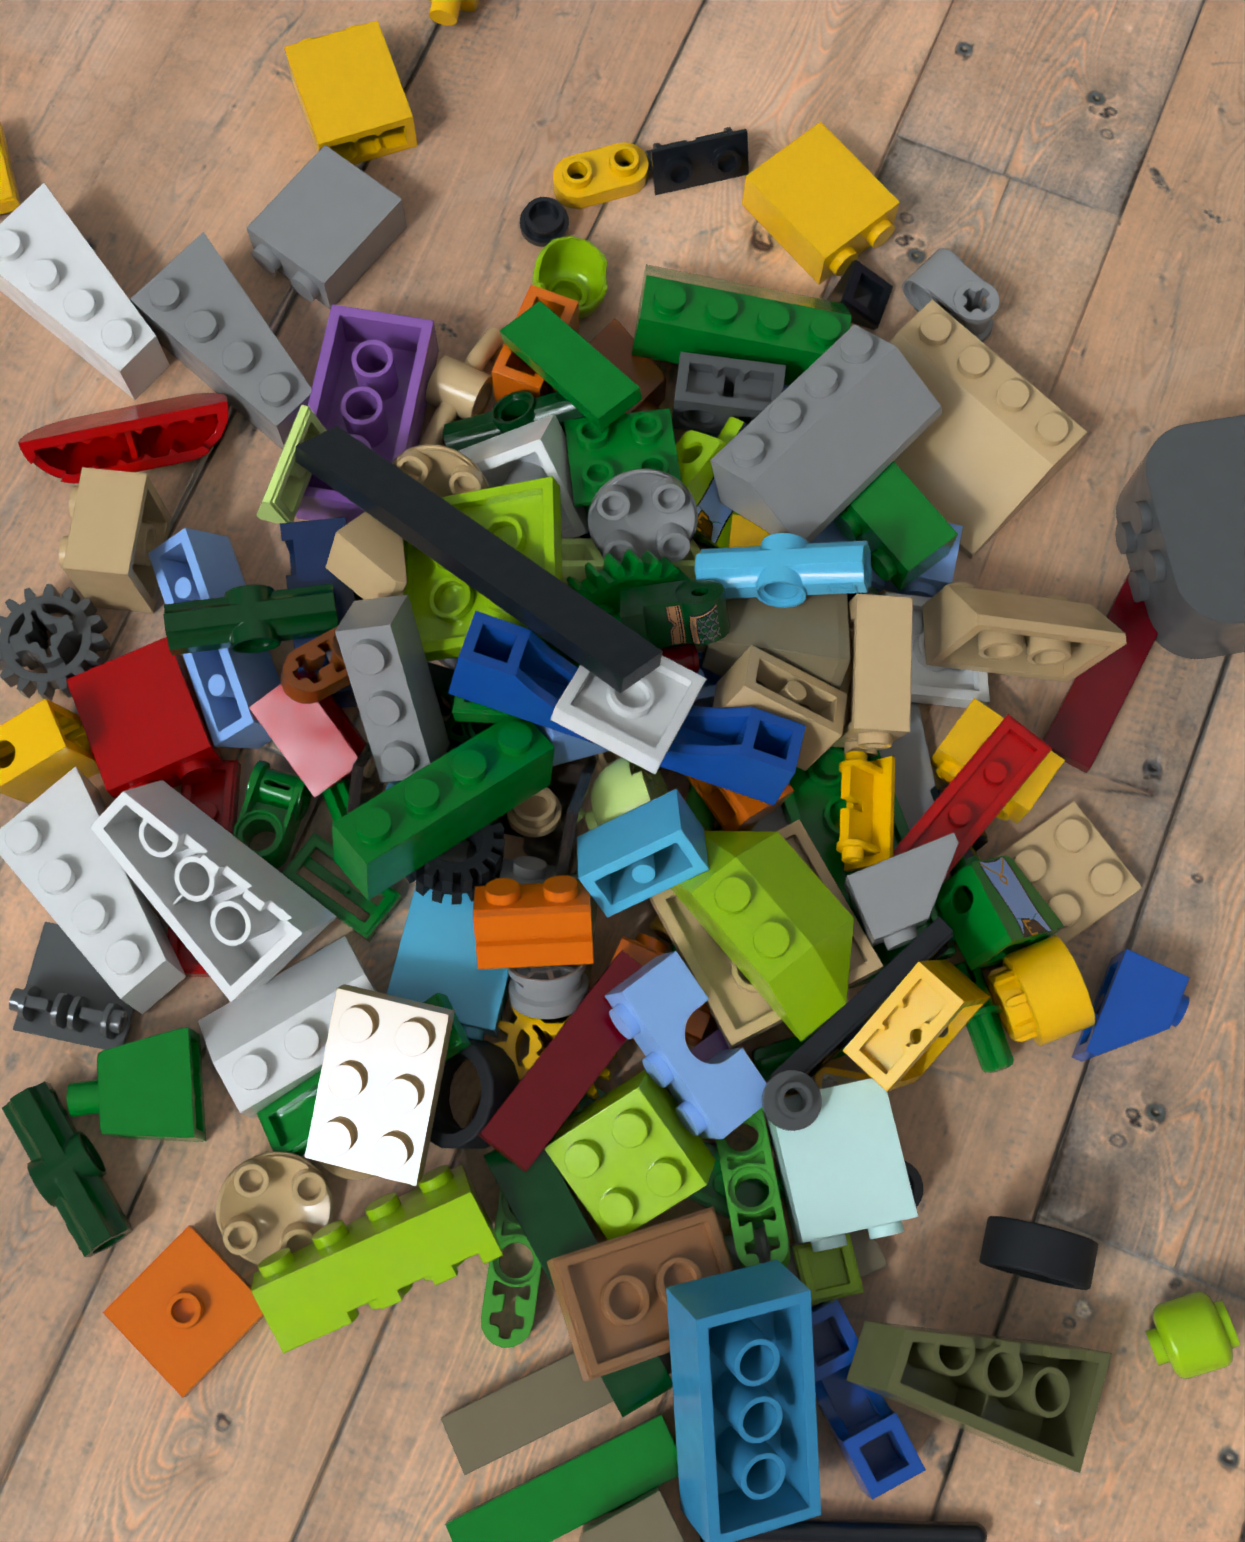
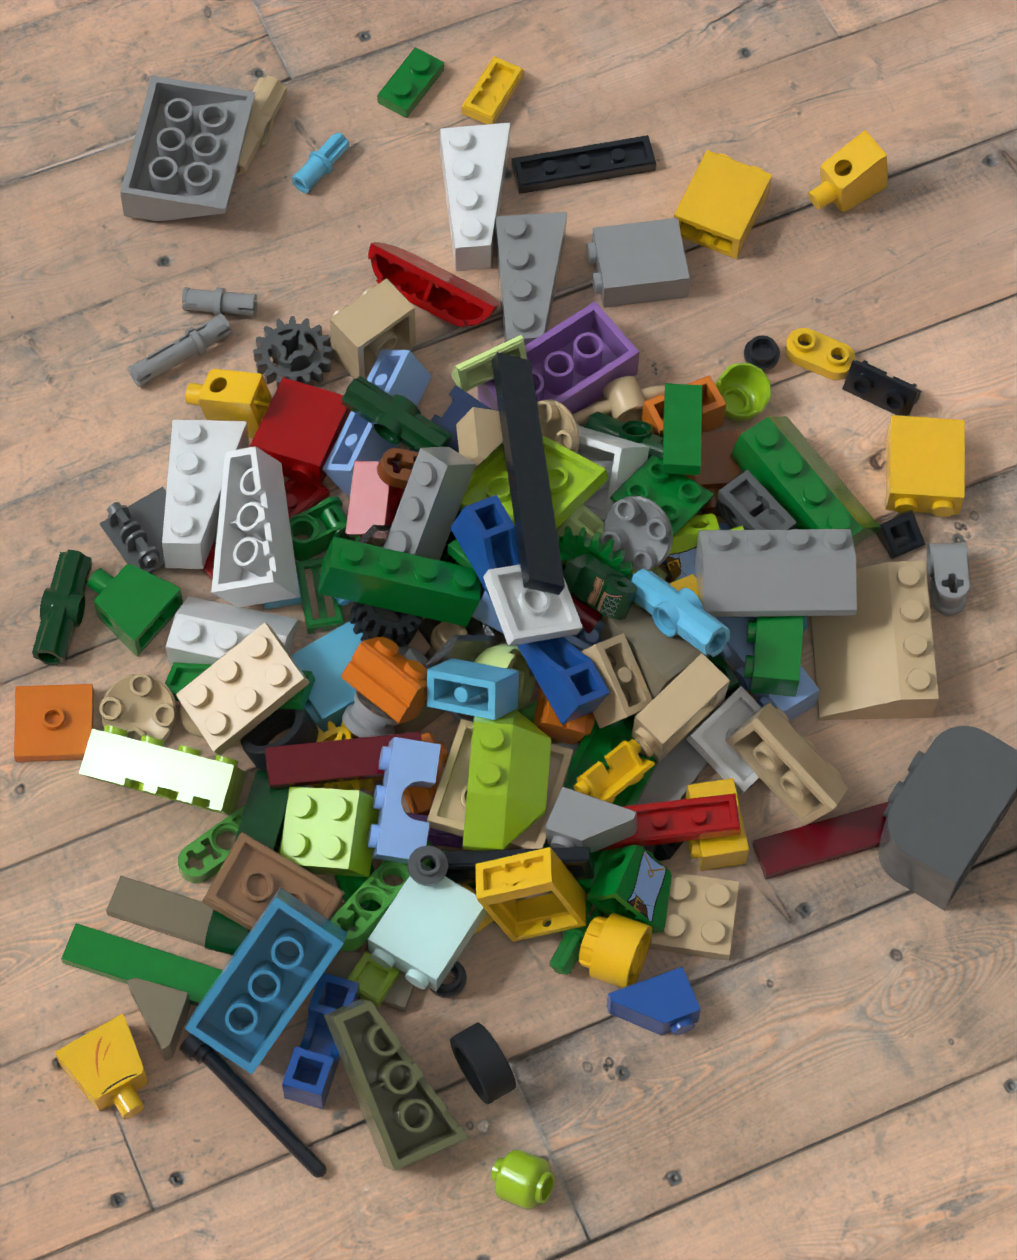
camera: 45 degrees right, 10 degrees down
none -> black tile [511,135,656,194]

